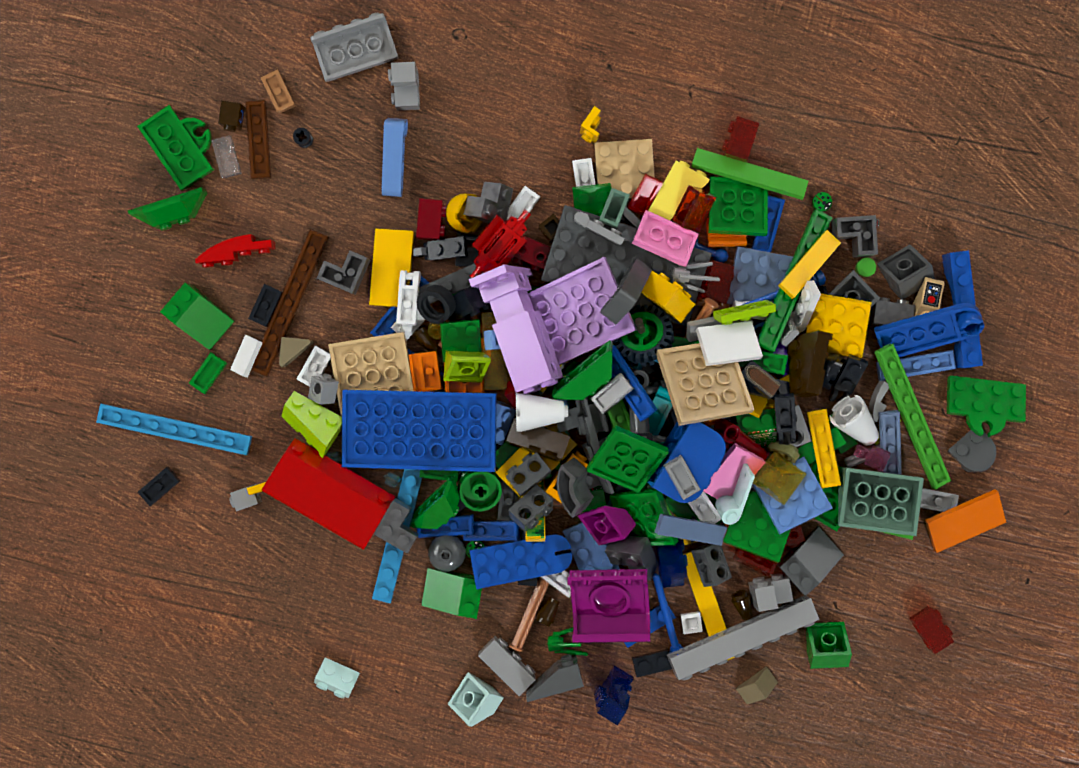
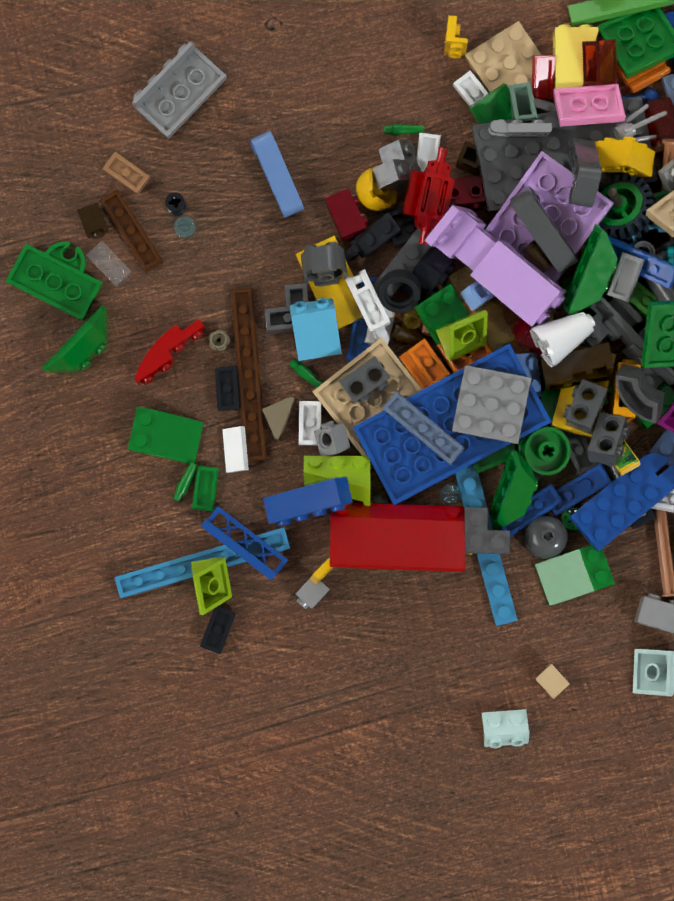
camera: 25 degrees left, 5 degrees down
light grey brick [388,62,420,110] -> none
none -> green animal [173,462,197,502]
none -> clear light blue plate [174,216,196,238]
none -> lime slope [191,556,232,615]
none -> blue fence [201,506,288,581]
none -> dark tan plate [208,330,230,351]
none -> blue brick [263,477,353,527]
none -> green animal [289,358,323,388]
none -> medium azure panel [290,298,342,361]
none -> dark grey brick [301,242,348,286]
none -> dark grey brick [339,356,390,404]
none -> sand blue tile [382,391,465,465]
none -> green animal [383,123,424,136]
none -> light grey plate [452,365,531,444]
none -> dark grey beam [511,186,579,273]
none -> dark brown cone [521,239,553,273]
none -> tan panel [536,664,570,699]

